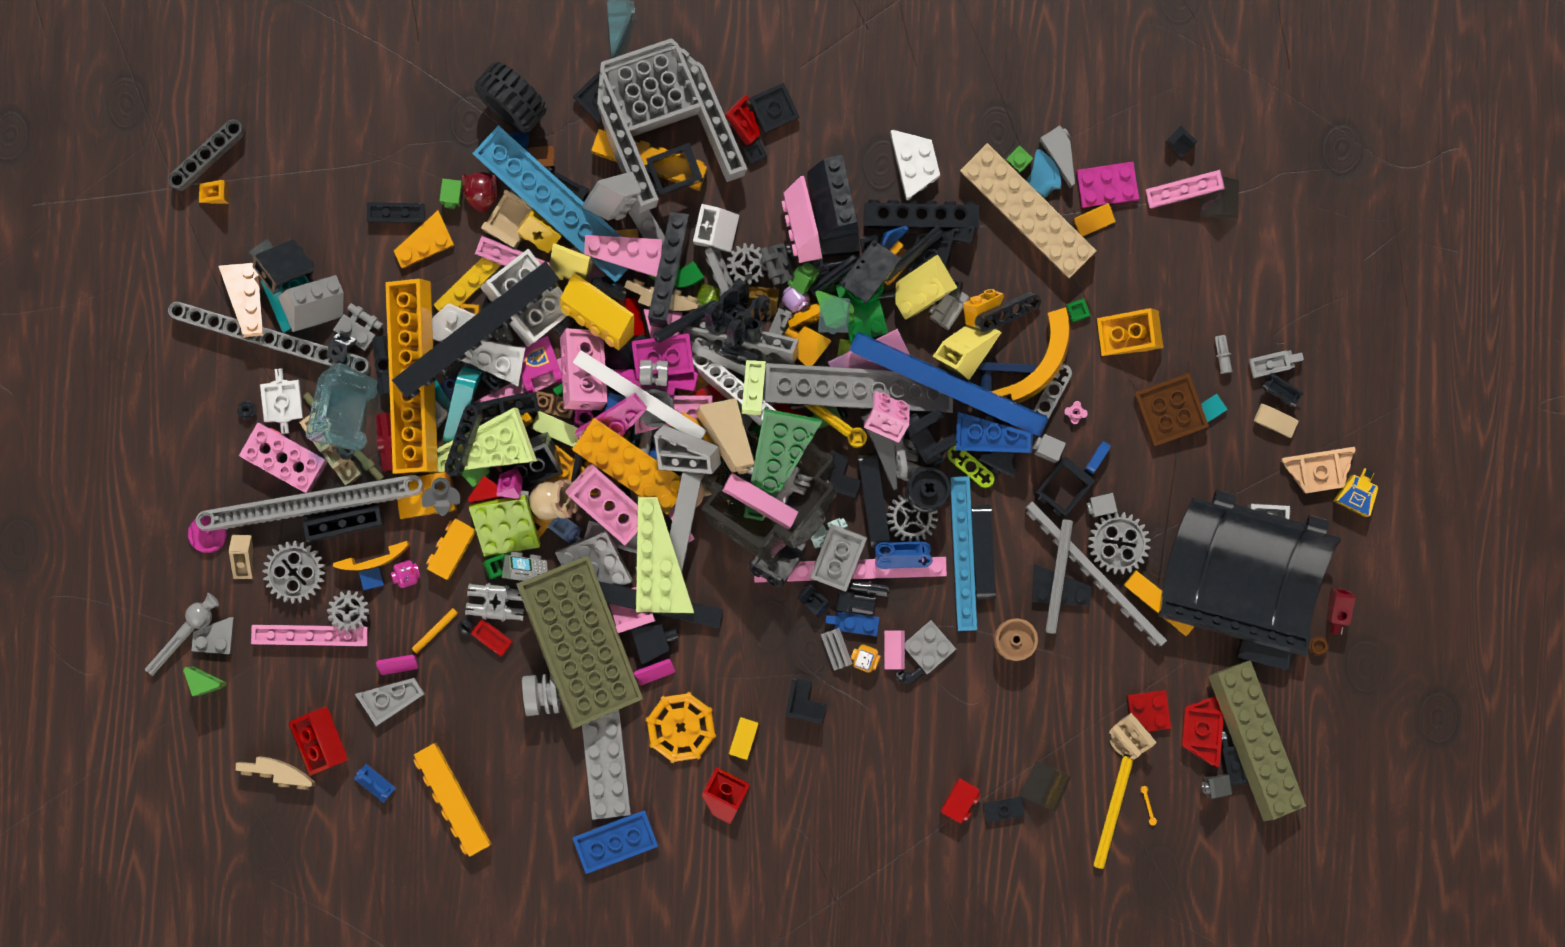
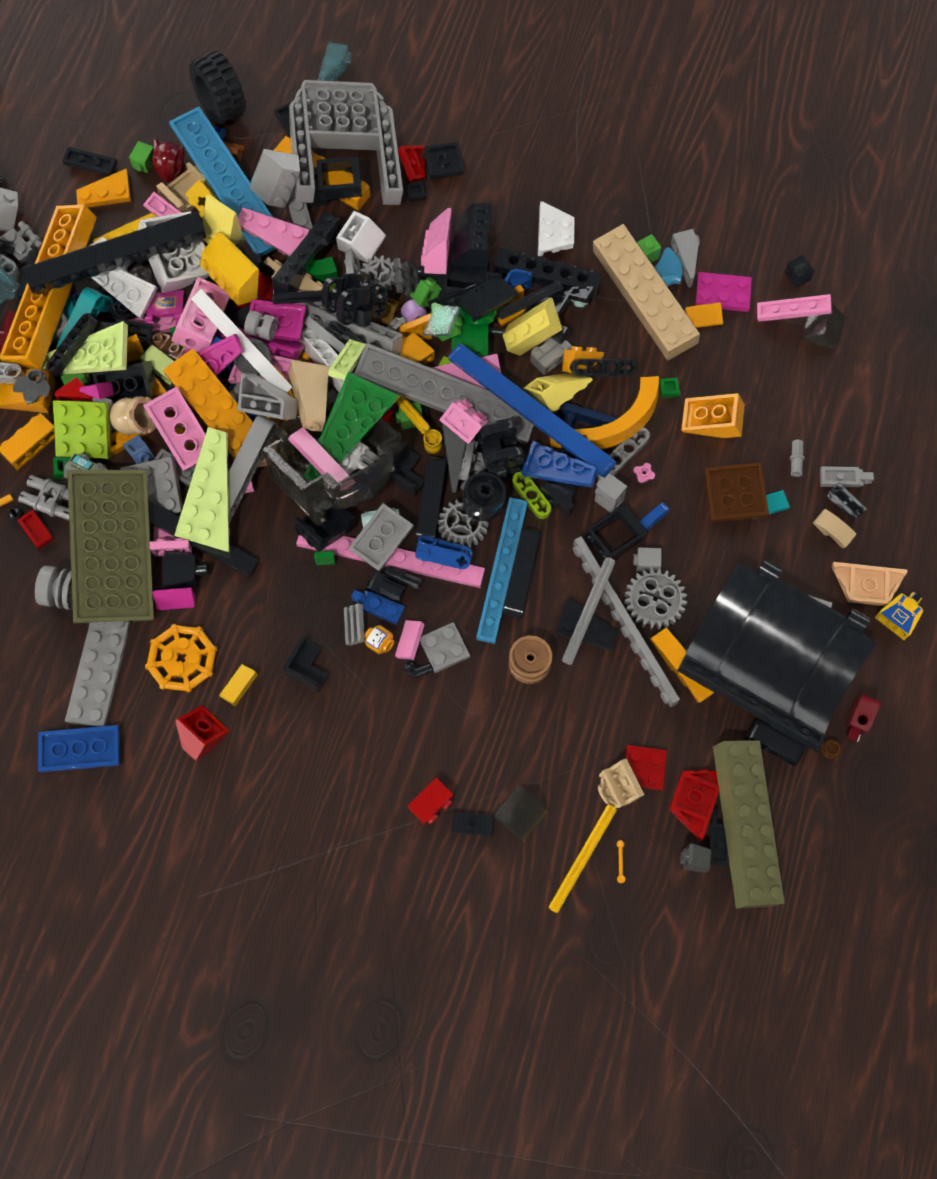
camera: 15 degrees right, 15 degrees down
black bracket [797,584,831,617] -> none
none -> green tile [314,551,335,565]

